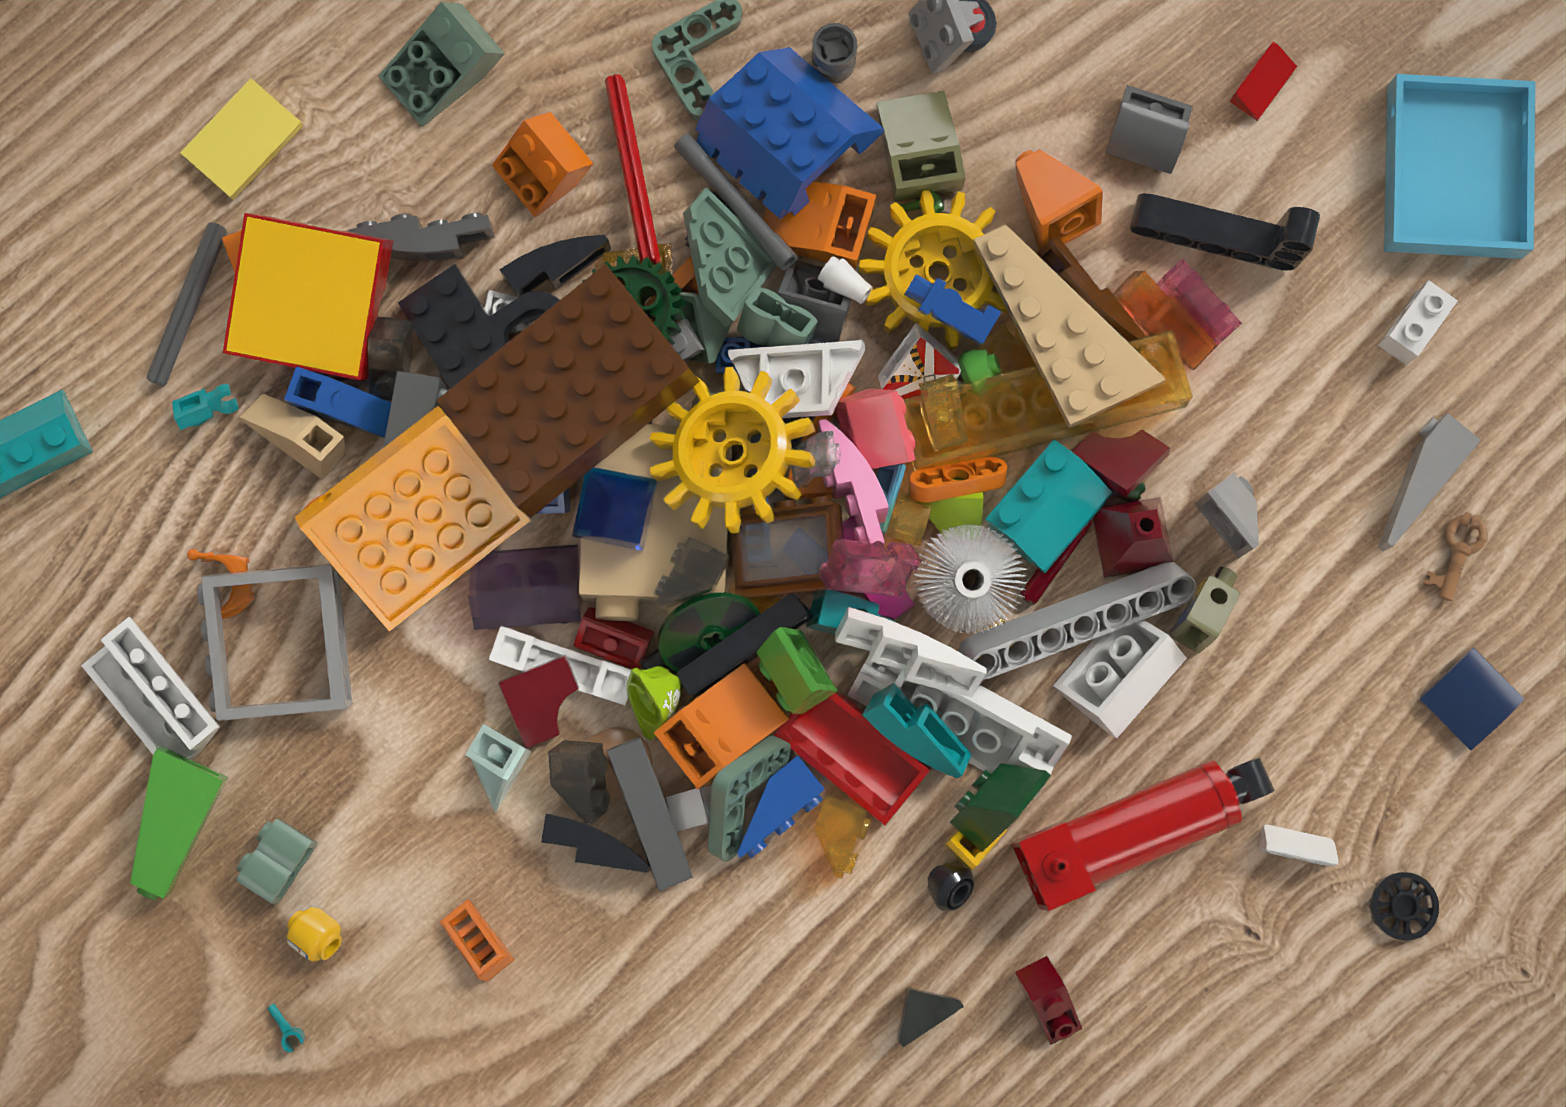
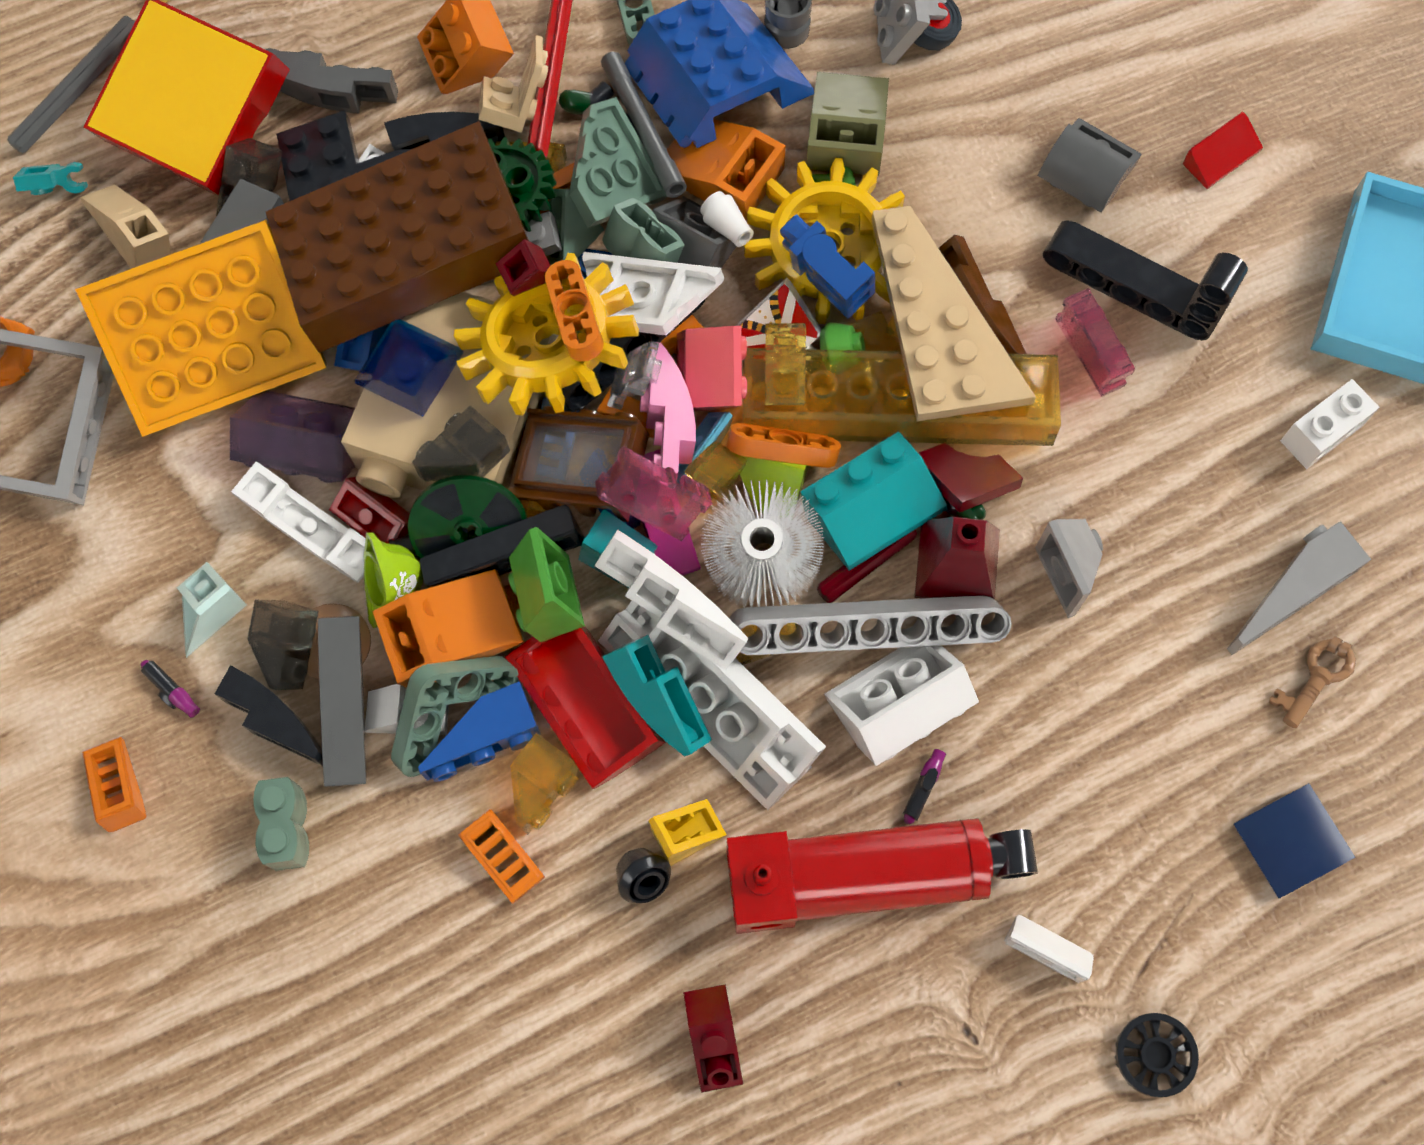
camera: 20 degrees right, 10 degrees down
blue slope [284,366,391,438] -> none
dark red tile [499,654,579,748] -> none
pearl dark grey slope [897,987,964,1047] -> none
dark green slope [950,763,1051,852] -> none
orange slope [1015,149,1103,250] -> none
clear orange slope [1113,270,1218,370] -> none
olive torso [1169,567,1240,654] -> none
none -> piece [140,660,200,718]
none -> sand green brick [253,777,310,871]
none -> orange slope [458,809,545,904]
none -> tan bracket [479,35,548,133]
none -> dark red slope [495,239,551,296]
none -> orange beam [545,260,604,362]
none -> dark green arm [559,81,614,116]
none -> black piece [903,749,947,825]

